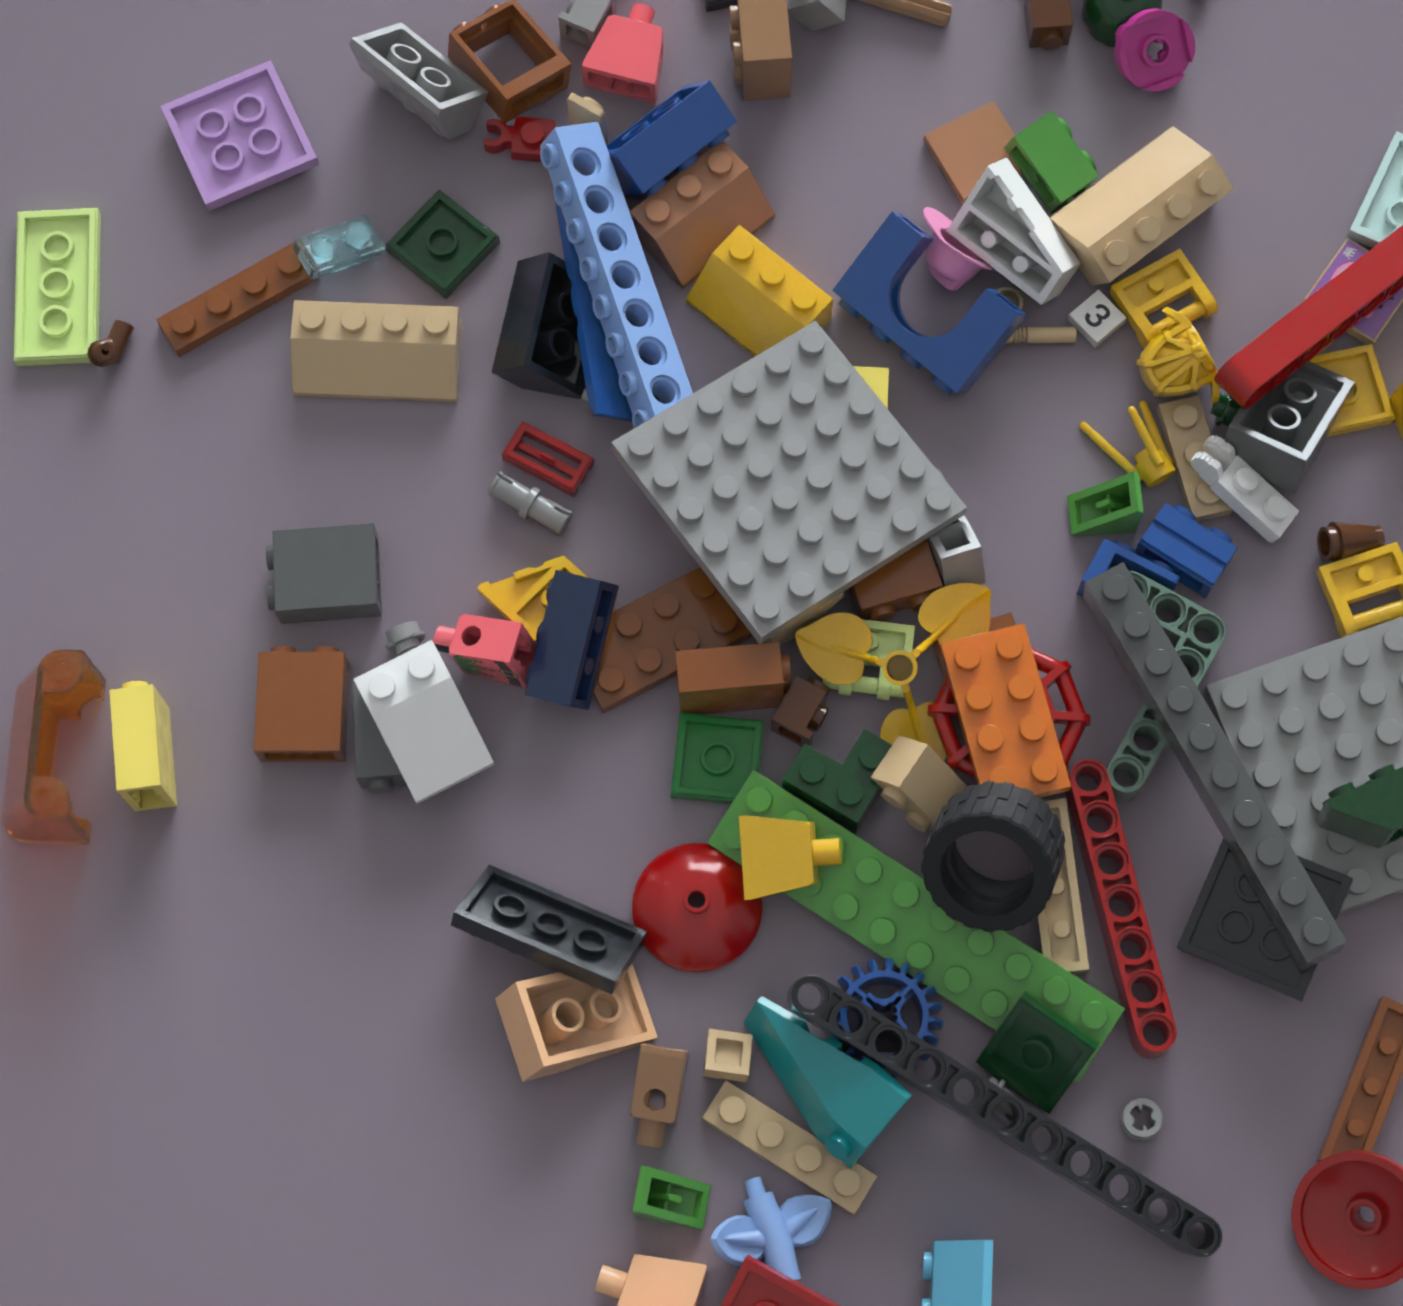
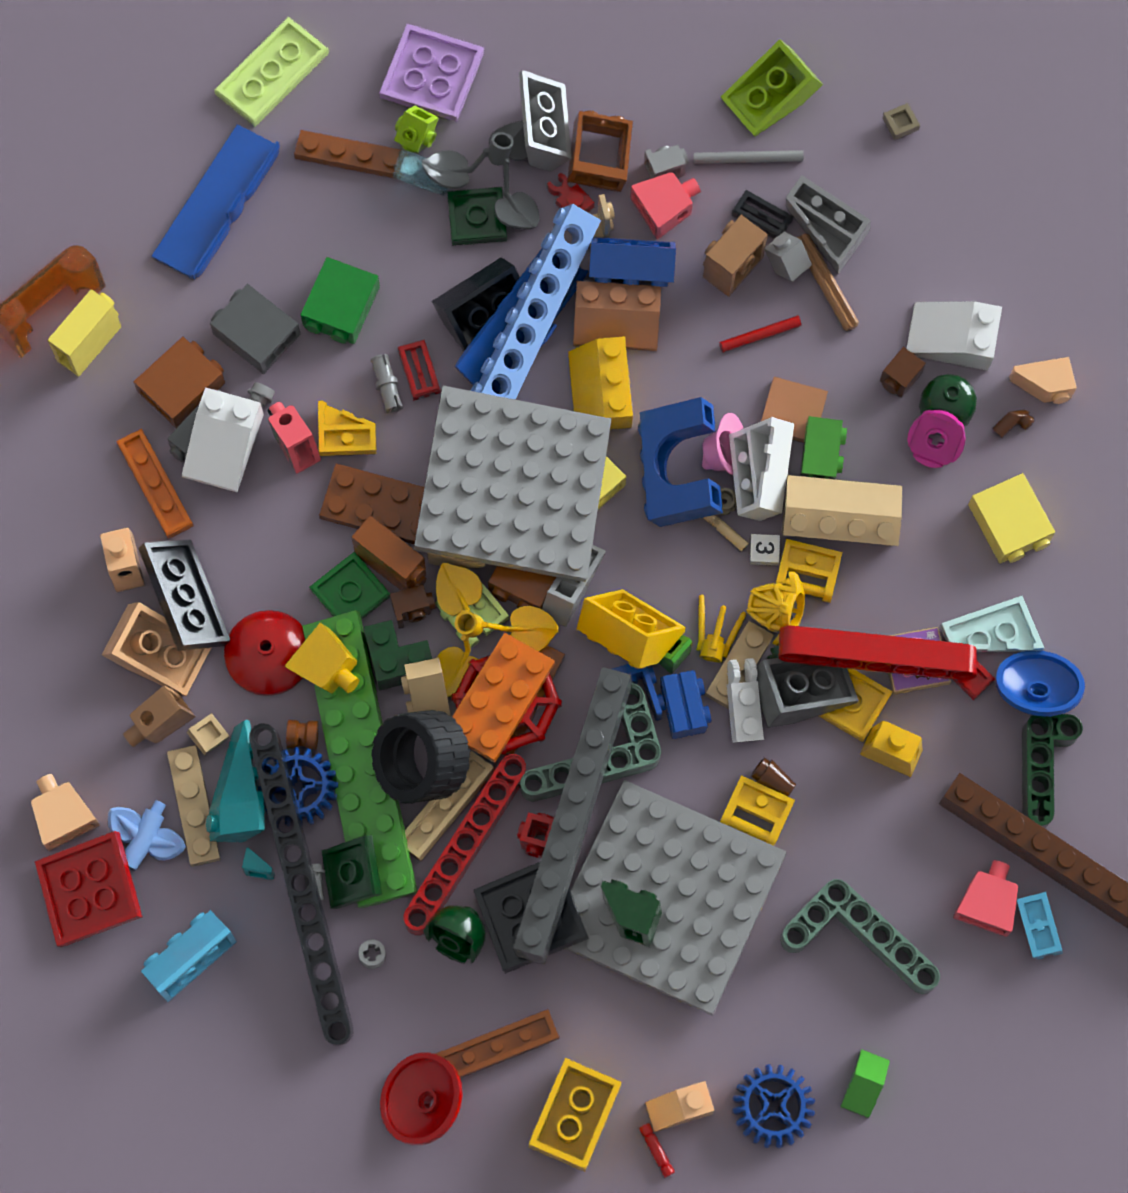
camera: 40 degrees right, 0 degrees up
reddish brown arm [87,320,134,367] -> none
tan slope [290,300,463,402] -> none
dark blue brick [525,570,619,710] -> none
bright green slope [632,1166,711,1230] -> none
none -> light nougat torso [100,528,145,592]
none -> orange tile [116,428,193,539]
none -> blue piece [152,124,280,280]
none -> teal slope [242,847,275,880]
none -> dark orange wheel [286,720,319,750]
none -> green brick [300,257,380,345]
none -> lime brick [394,105,439,153]
none -> dark grey plant [421,120,540,229]
none -> dark green cylinder [424,905,486,963]
none -> red brick [517,812,554,858]
none -> yellow slope [576,589,686,669]
none -> red bar [719,315,801,352]
none -> light yellow brick [968,473,1055,564]

